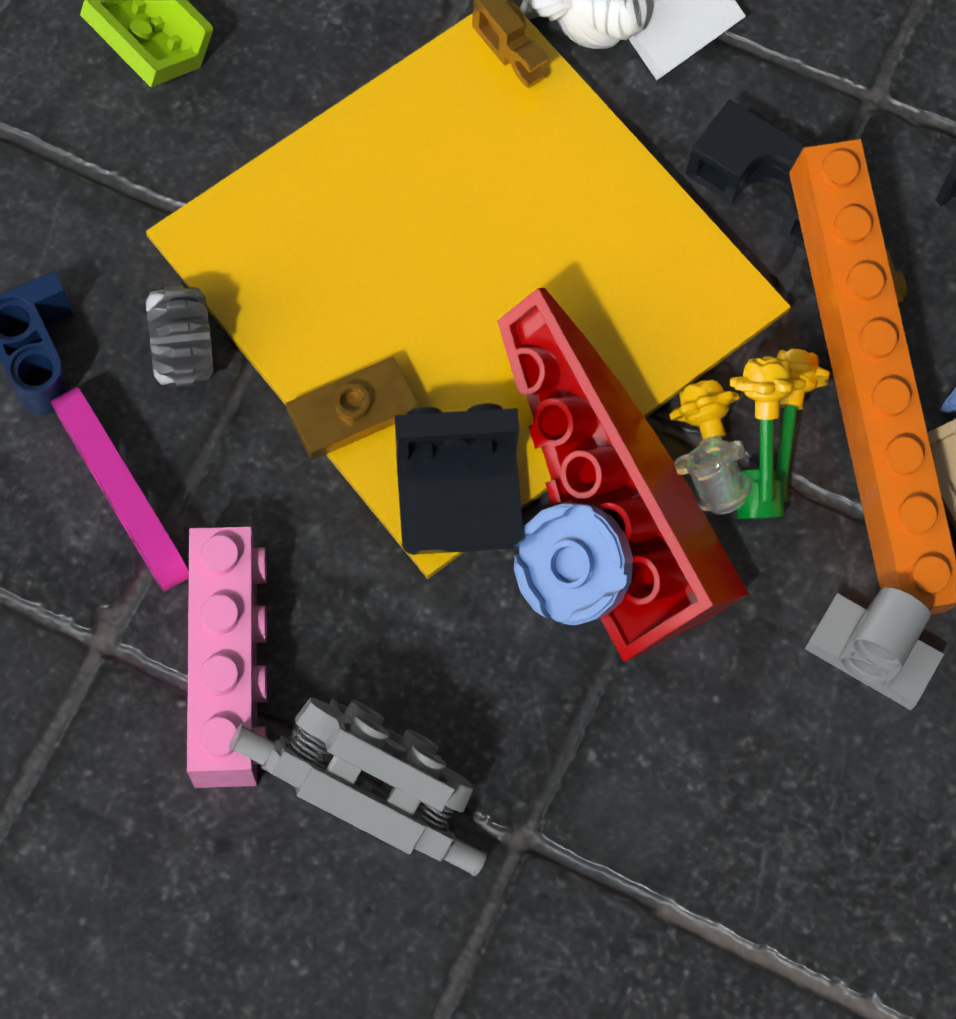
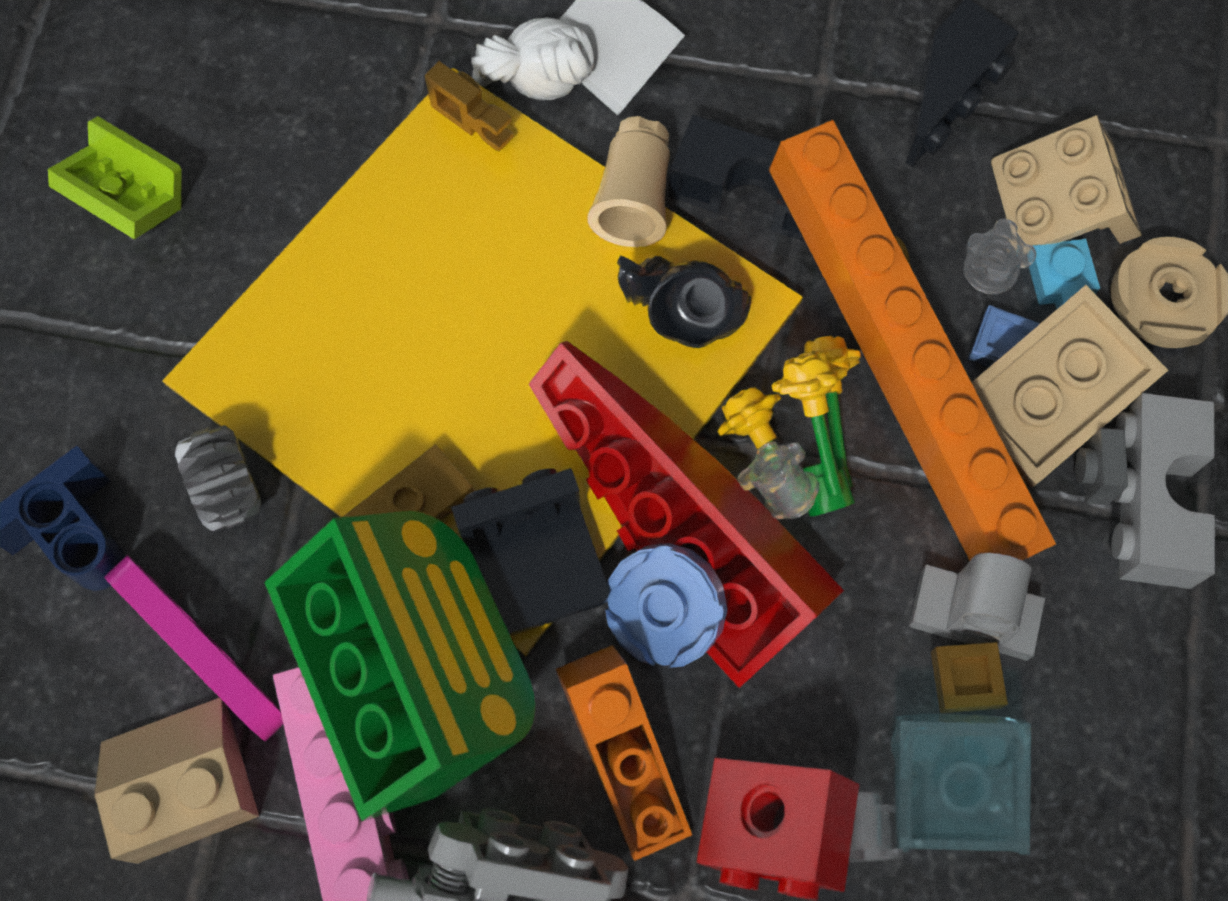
camera: 10 degrees left, 0 degrees up
none -> tan slope [95,698,259,864]
none -> green brick [264,511,535,821]
none -> orange slope [556,645,692,861]
none -> tan plant [587,116,670,247]
none -> black hair [617,255,751,348]
none -> red brick [696,758,859,900]
none -> clear brick [849,792,904,862]
none -> clear light blue slope [891,714,1031,855]
none -> pearl gold plate [931,642,1008,713]

